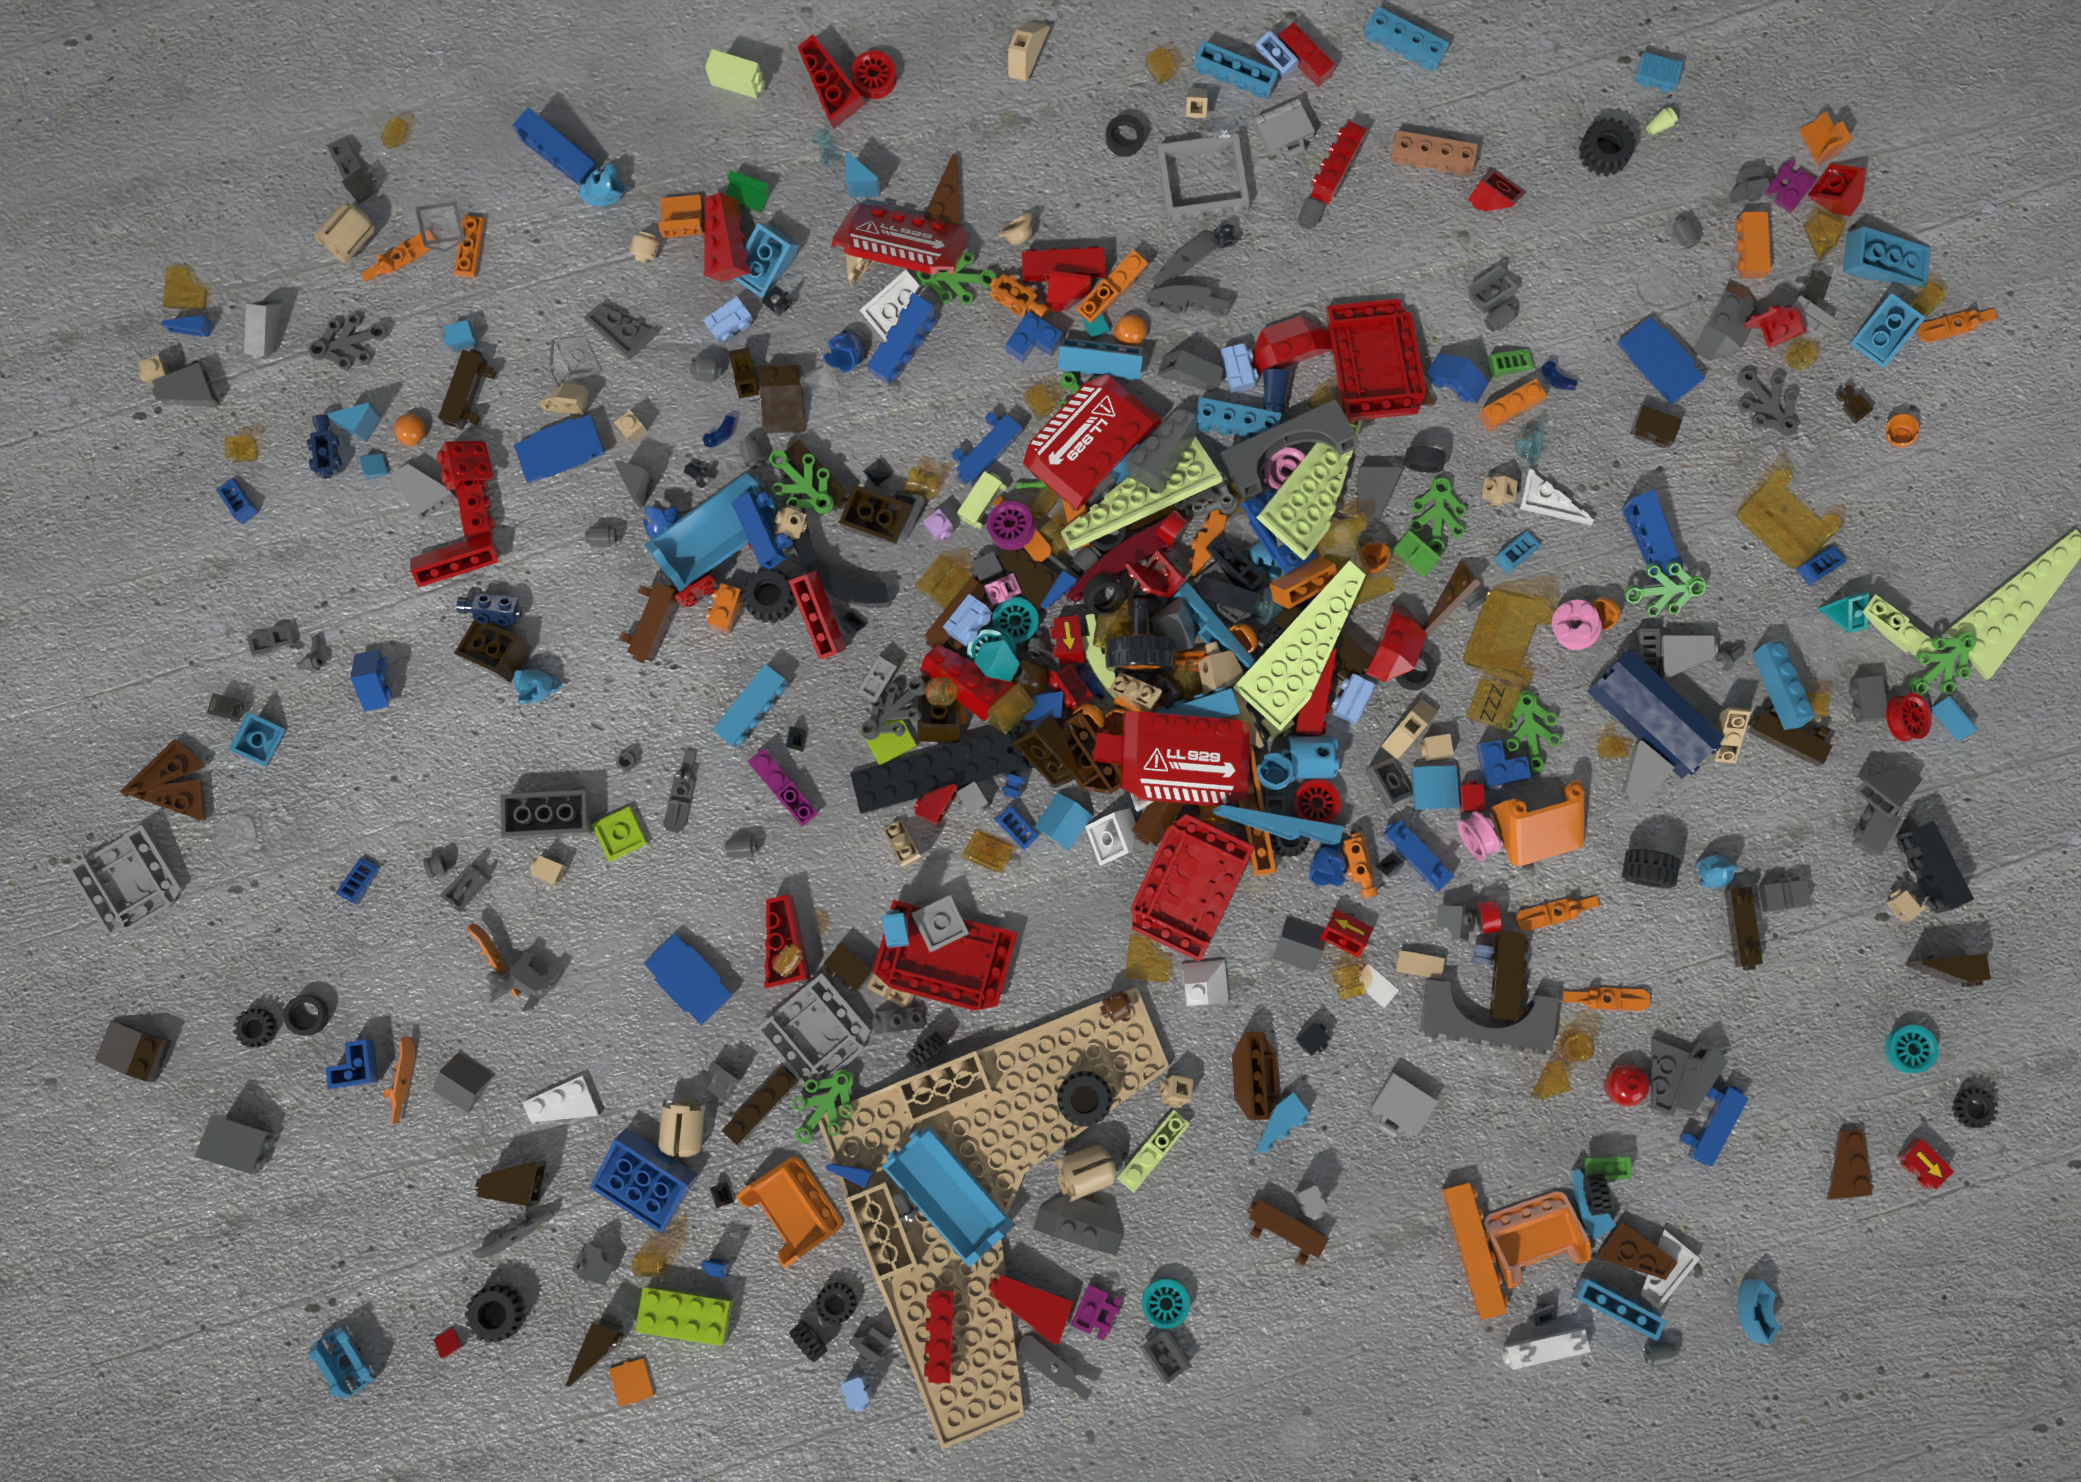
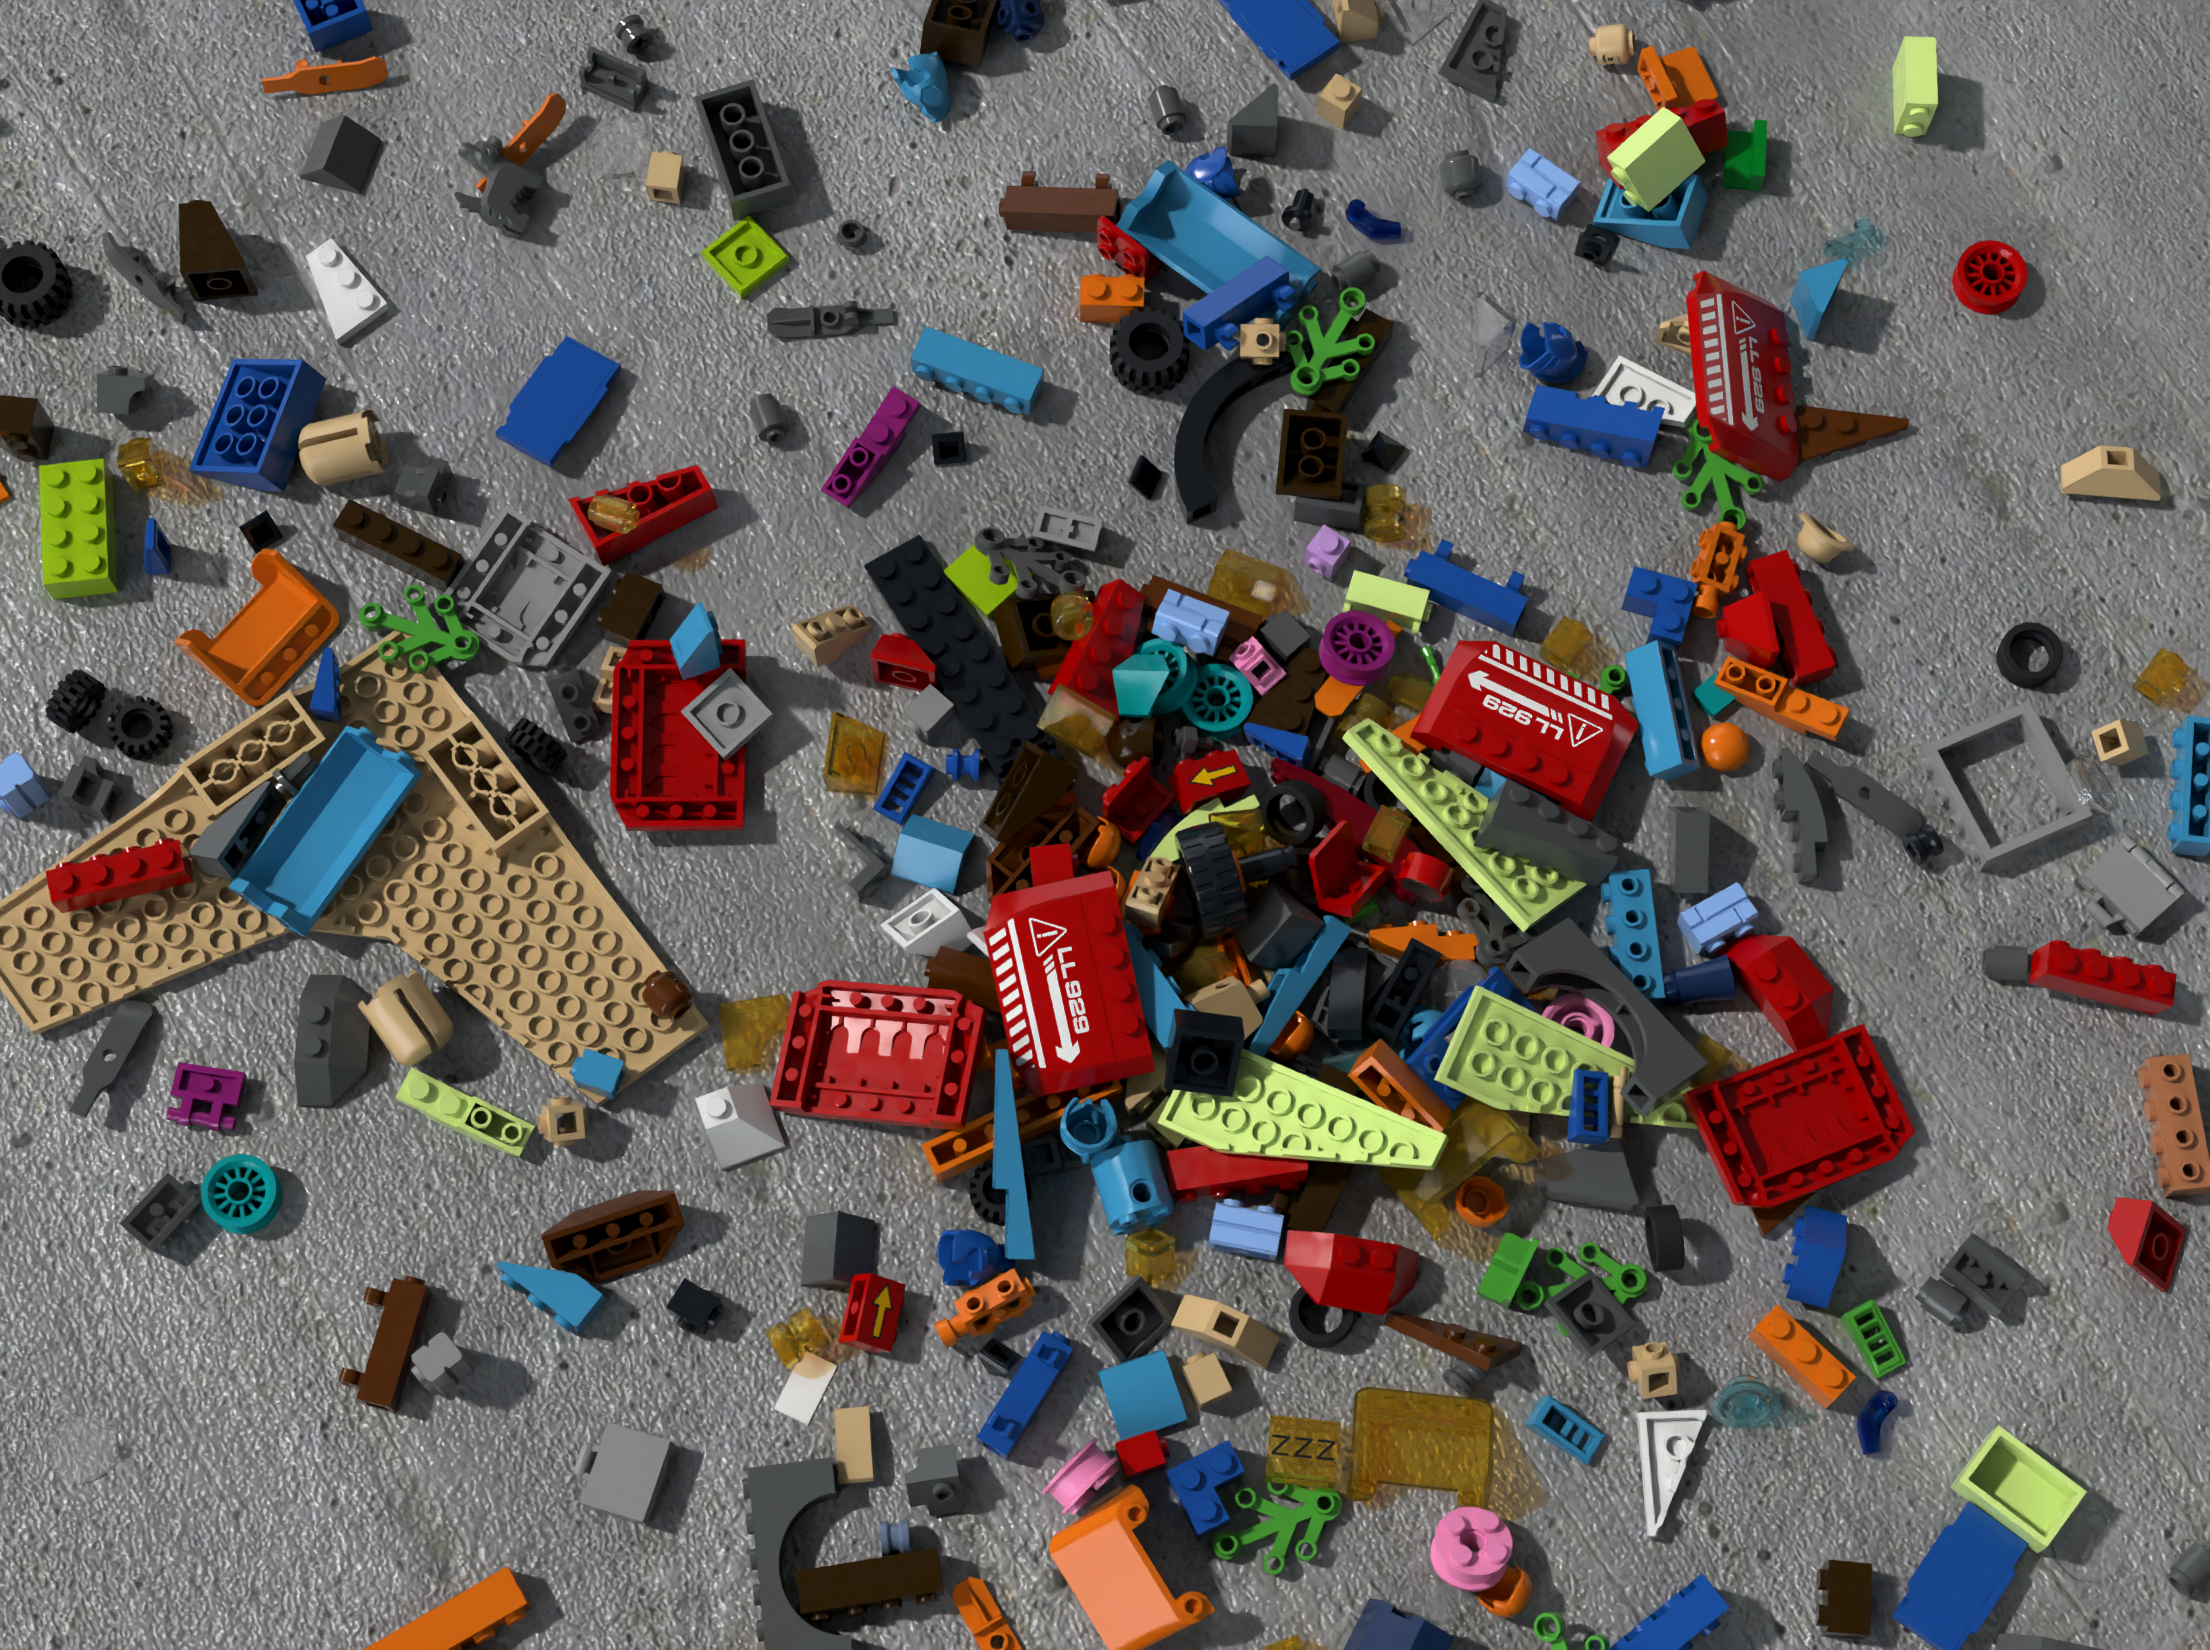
camera: 70 degrees right, 10 degrees down
dark brown brick [728,347,759,399] -> none
dark brown slope [759,365,805,434] -> none
red brick [789,570,847,660] -> none
red wedge [797,34,865,129] -> none
red slope [988,1274,1073,1345] -> none
blue sticker [1020,692,1063,722] -> none
black tyre [1057,1071,1112,1127] -> none
red wheel [1292,779,1341,824] -> none
red piece [1475,900,1501,934] -> none
none -> dark grey slope [188,781,287,880]
none -> dark azure brick [571,1048,627,1100]
none -> dark grey bracket [834,822,888,903]
none -> clear yellow panel [1126,1227,1175,1285]
none -> black slope [1164,1008,1245,1097]
none -> clear yellow brick [1362,805,1412,864]
none -> dark grey slope [1544,1270,1635,1359]
none -> blue slope [1568,1069,1609,1145]
none -> yellowish green brick [1607,107,1705,212]
none -> tan wheel [1609,1066,1629,1138]
none -> yellowish green piece [1950,1425,2087,1553]

